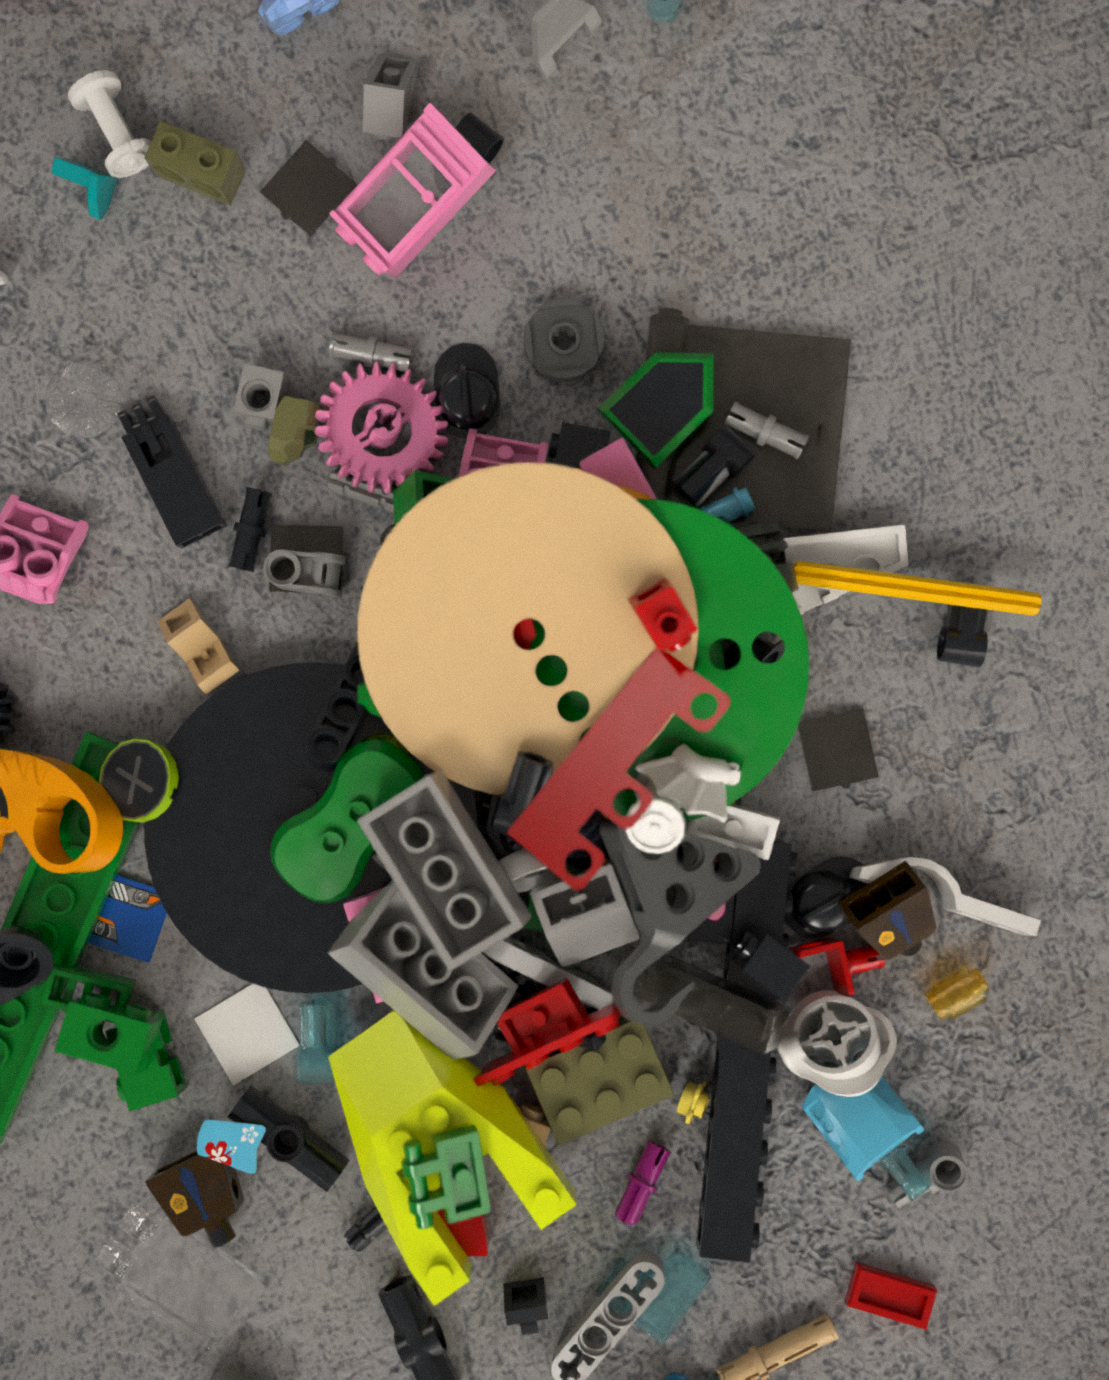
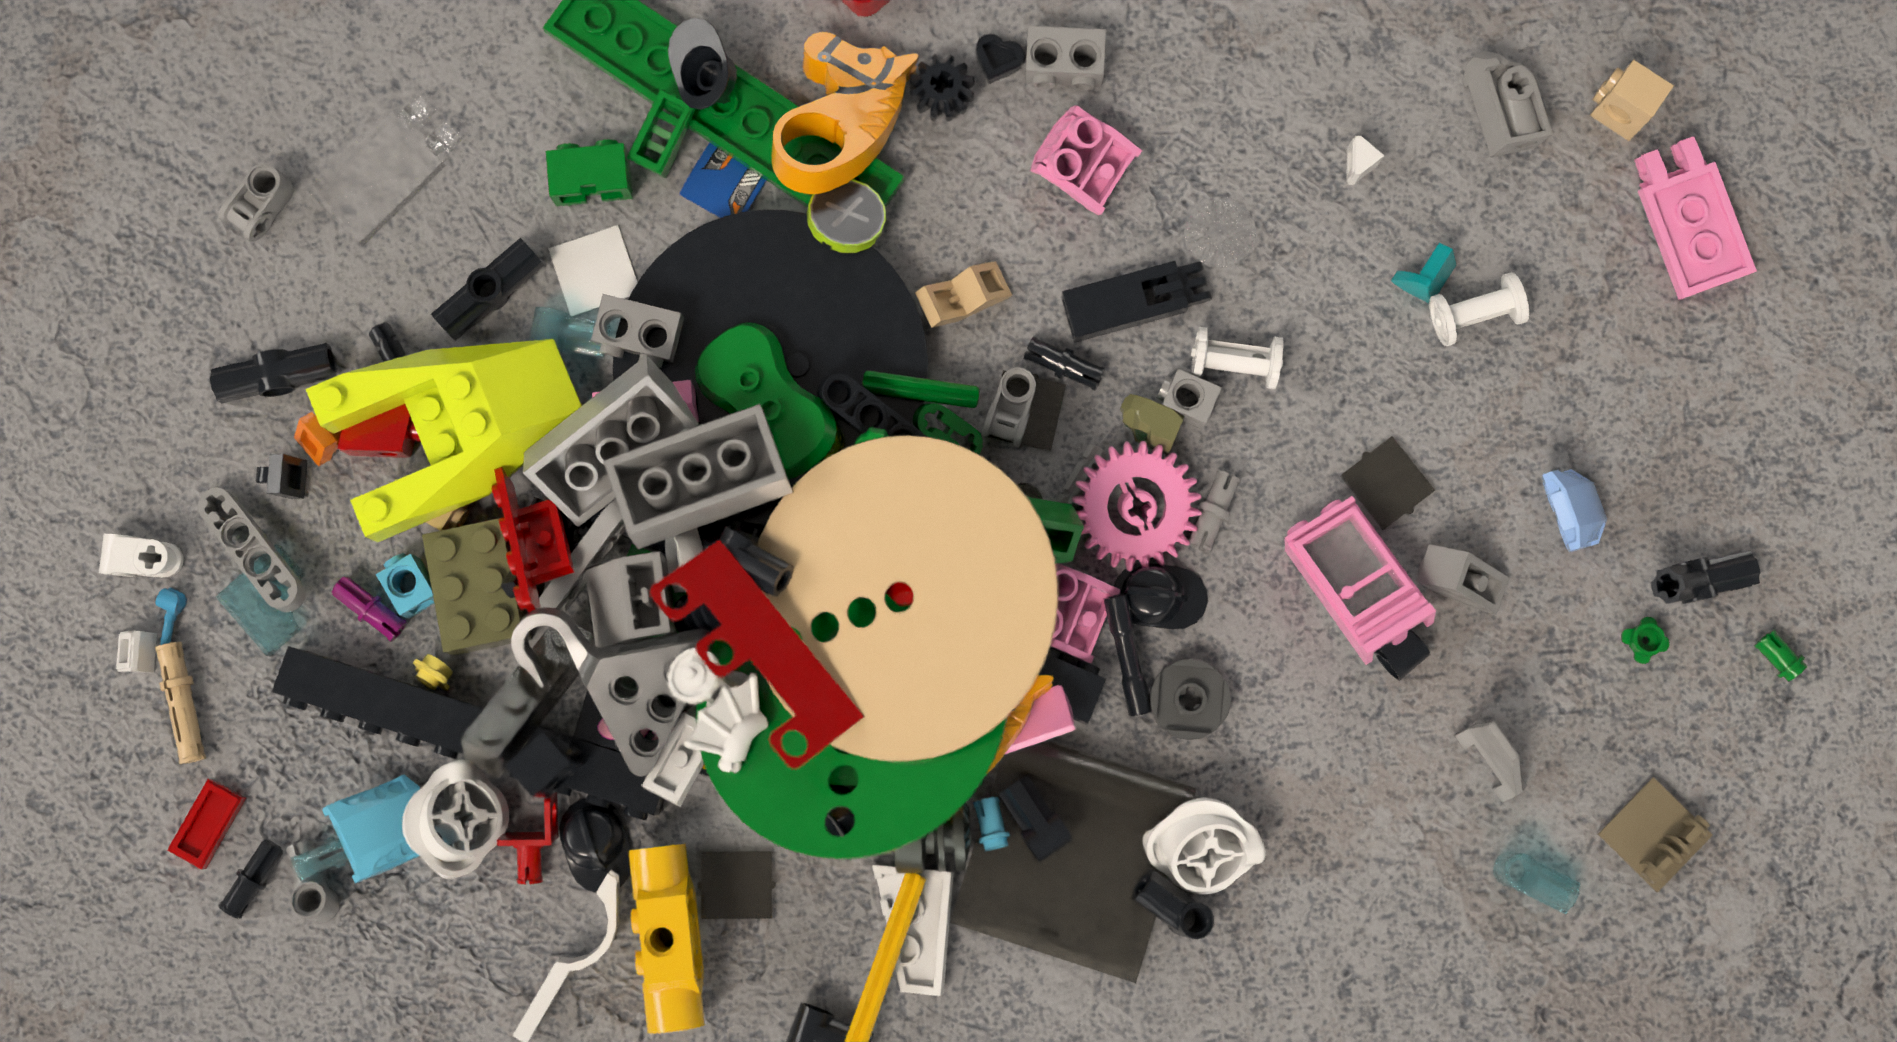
camera: 110 degrees right, 5 degrees down
green brick [54,993,162,1075] -> none
olive brick [144,121,246,206] -> none
dark brown torso [145,1150,244,1248] -> none
medium azure sticker [197,1119,265,1174] -> none
green plate [402,1125,491,1229] -> none
black tile [597,352,713,469] -> none
red brick [628,578,698,653] -> none
light grey pin [724,401,809,460] -> none
dark brown torso [838,860,937,960] -> none
clear yellow brick [924,965,990,1022] -> none
none -> black axle [218,840,283,919]
none -> orange tile [294,412,341,466]
none -> medium azure brick [376,553,434,619]
none -> light grey brick [591,294,684,368]
none -> yellow brick [629,843,705,1033]
none -> green axle [862,371,980,408]
none -> green beam [913,402,983,455]
none -> black piece [1103,594,1152,716]
none -> black piece [1131,869,1214,939]
none -> white piece [1142,798,1266,895]
none -> white hose [1191,326,1283,389]

